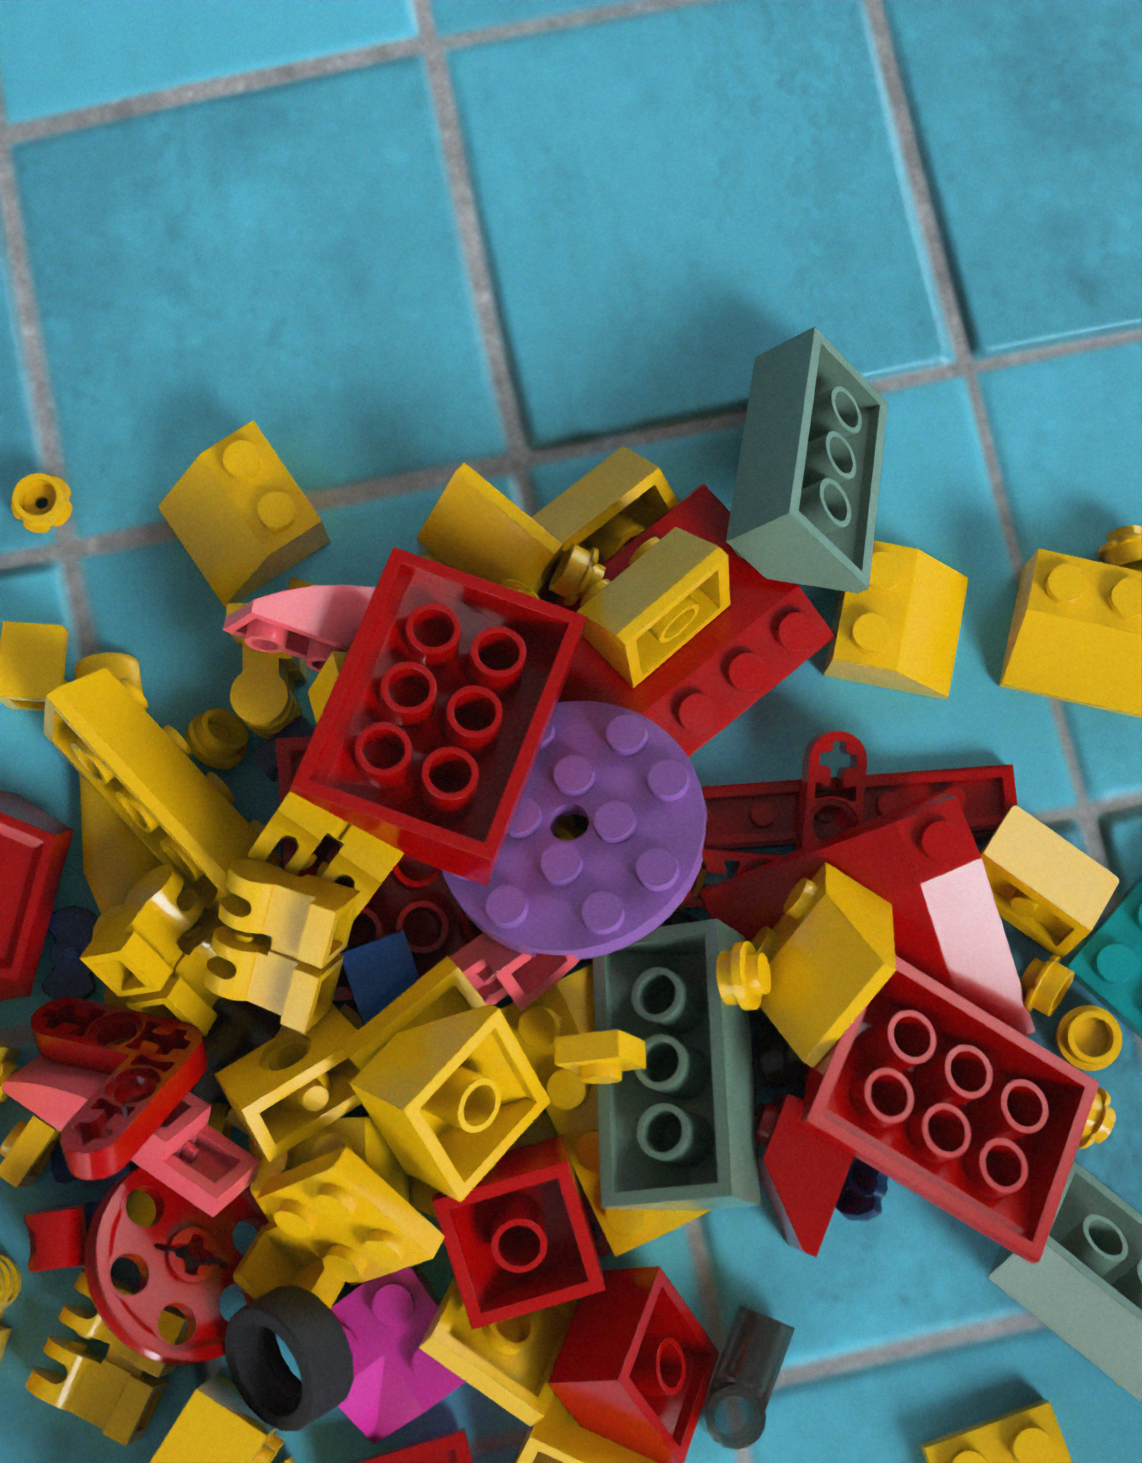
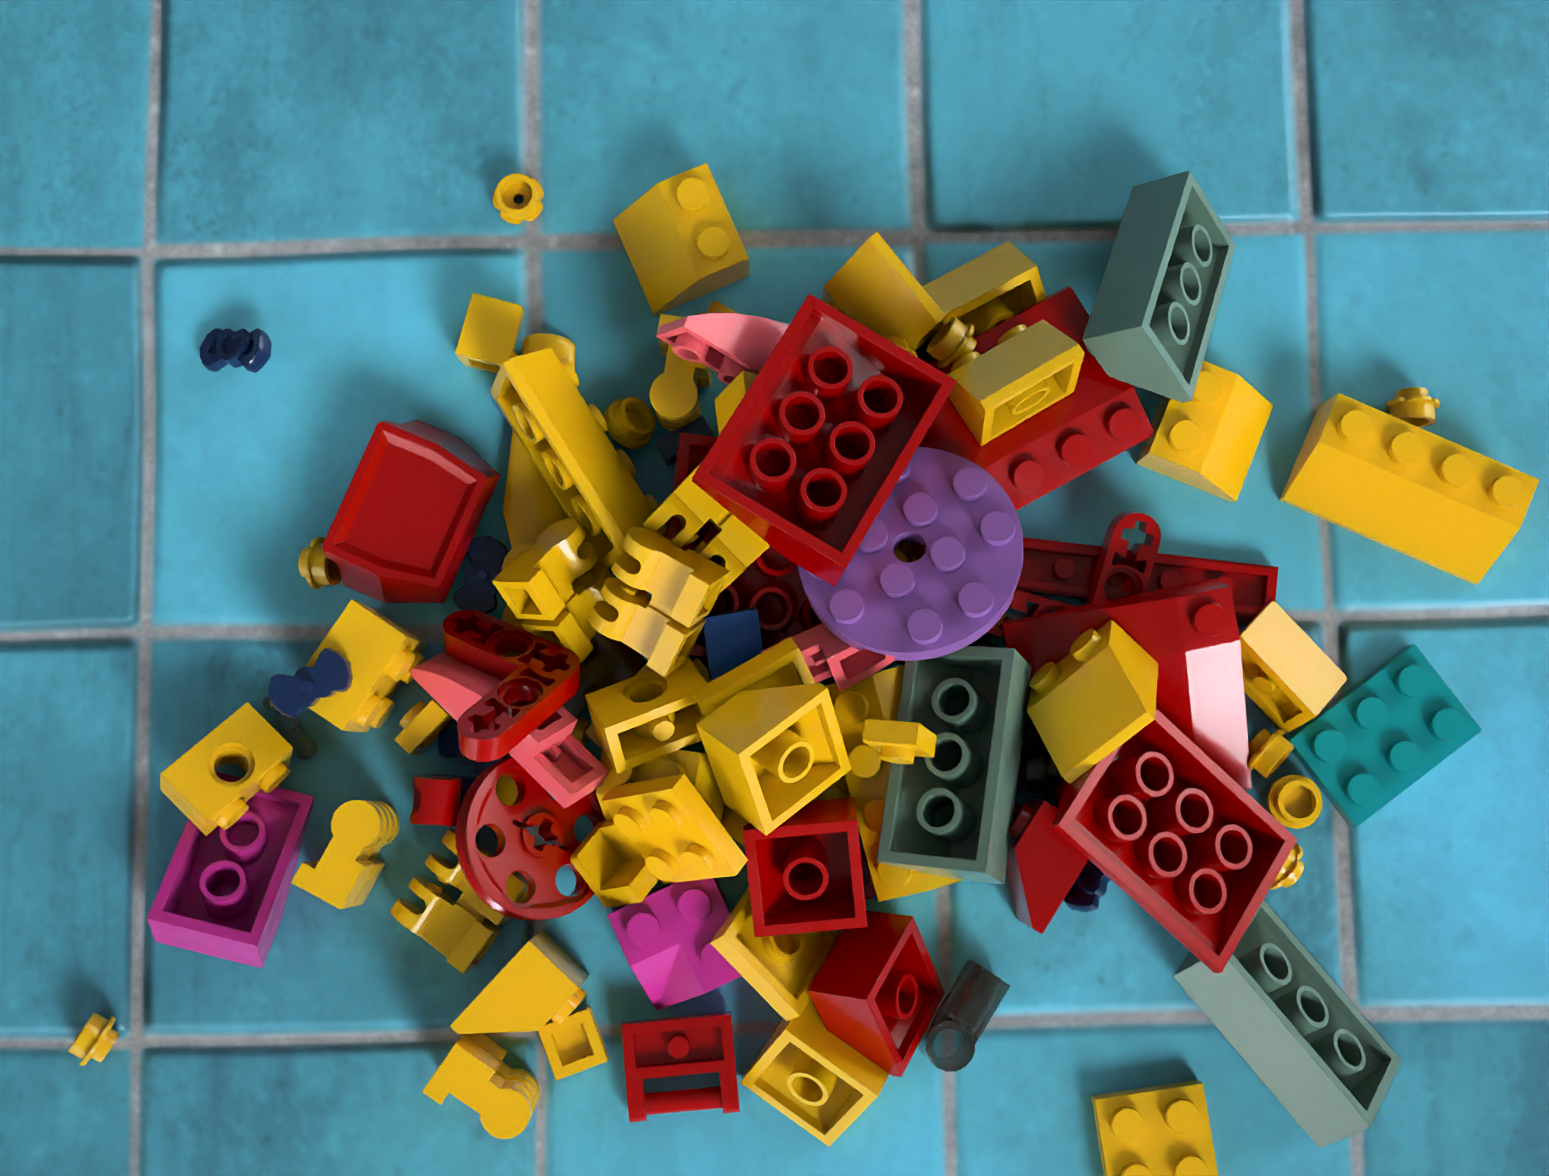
camera: 10 degrees right, 5 degrees up
black tyre [224,1285,354,1431] -> none
yellow plate [716,941,771,1011] -> none

